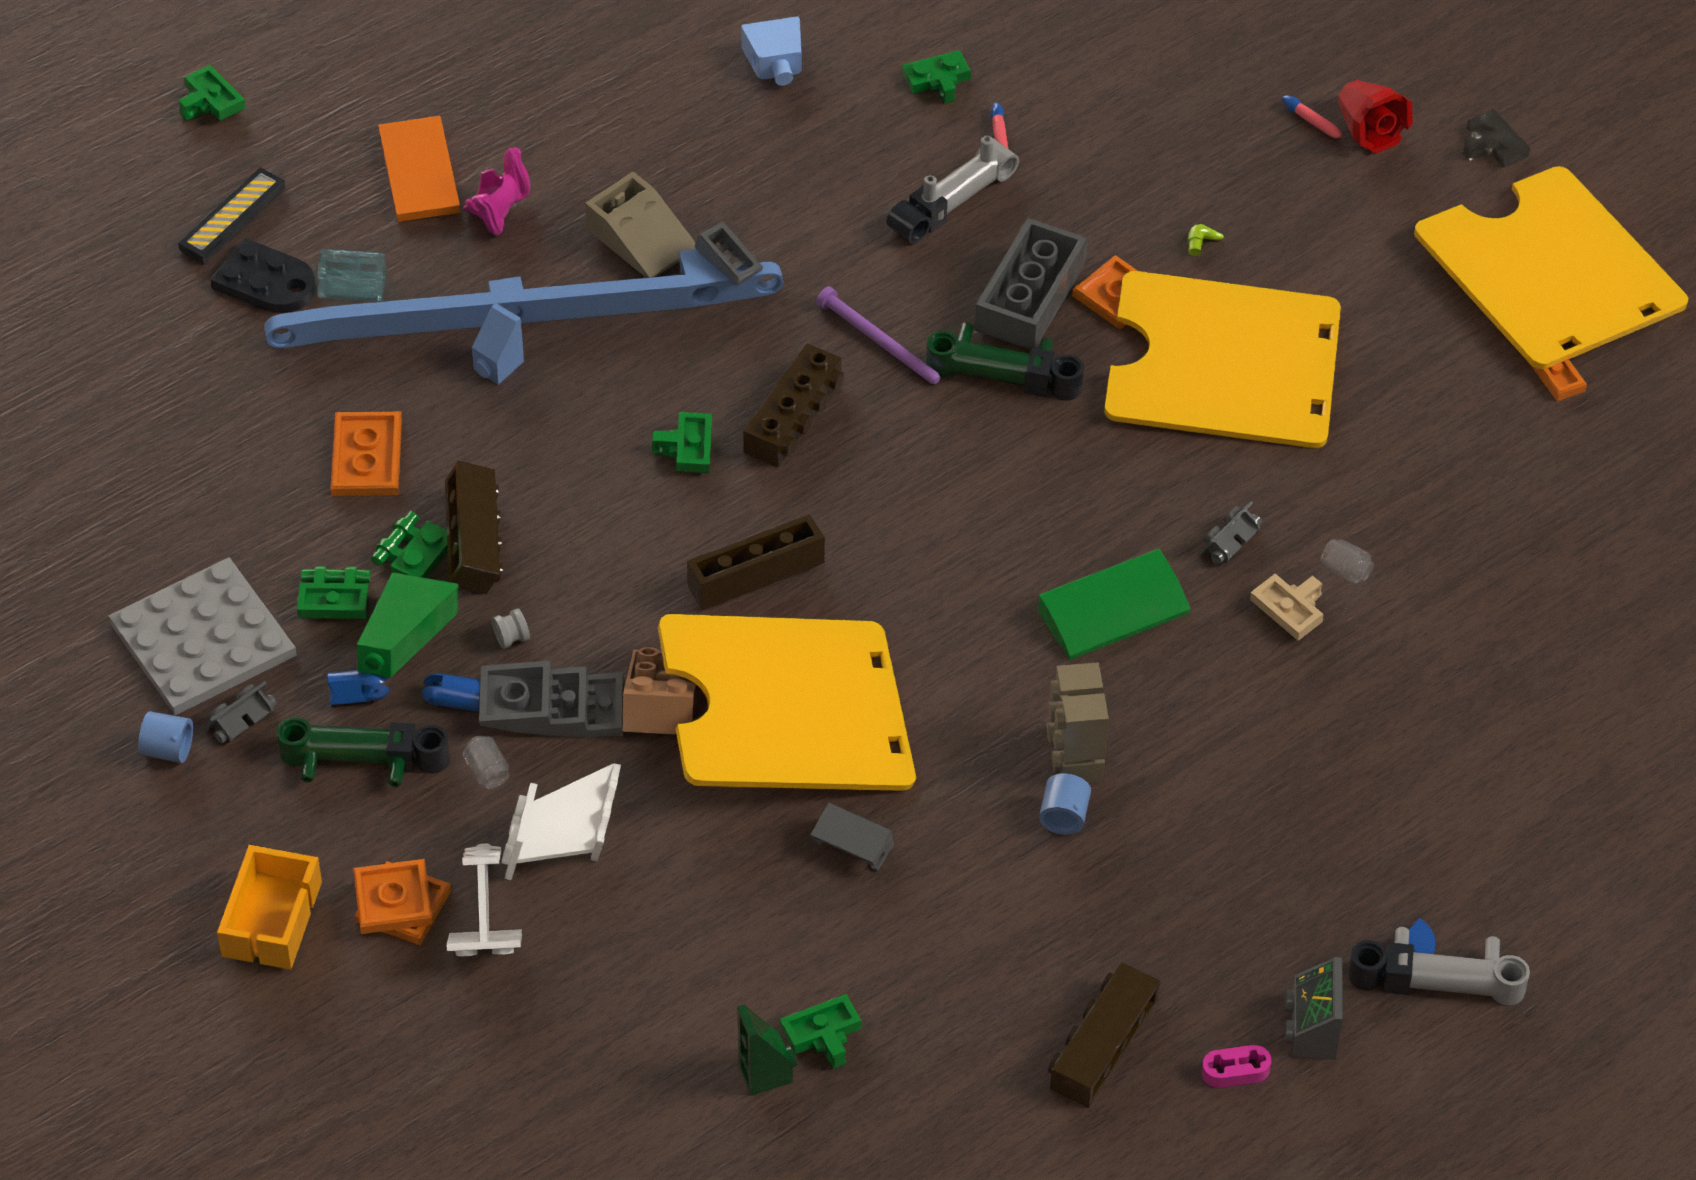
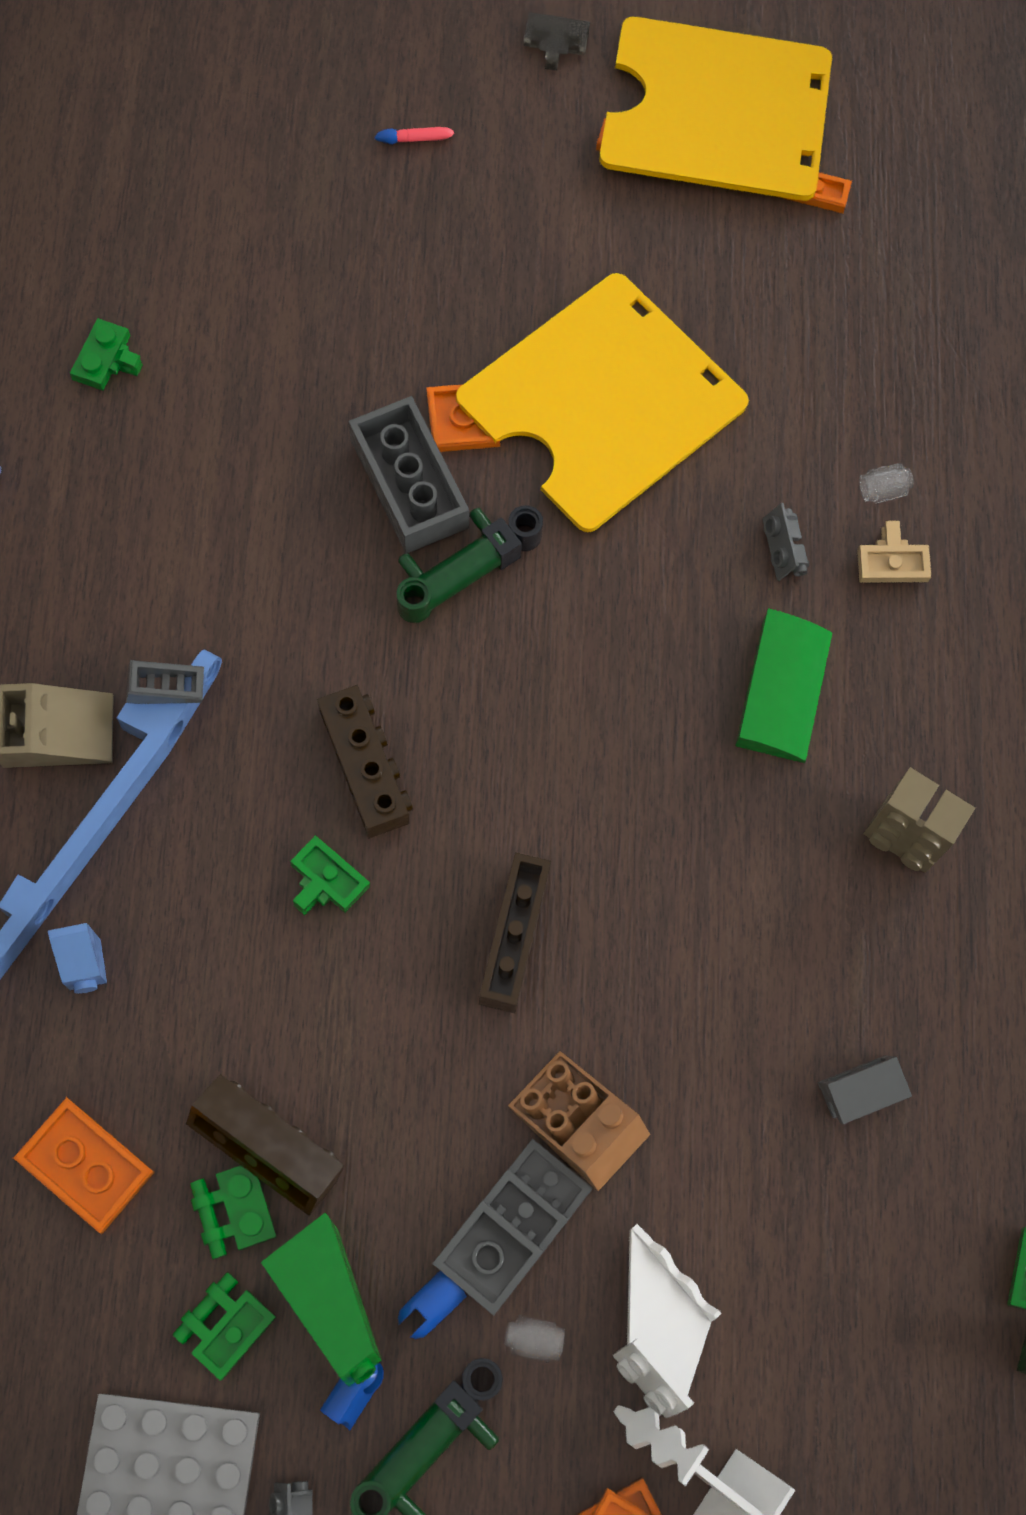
camera: 55 degrees left, 20 degrees up
light grey wheel [491,608,530,649] -> none
yellow door [658,614,916,791] -> none
medium lavender bar [816,286,940,384] -> none
light grey piece [886,136,1019,244] -> none
coral piece [990,102,1008,148] -> none
medium blue piece [1039,773,1091,835] -> none
lime animal [1187,224,1224,256] -> none
red cone [1338,80,1413,154] -> none

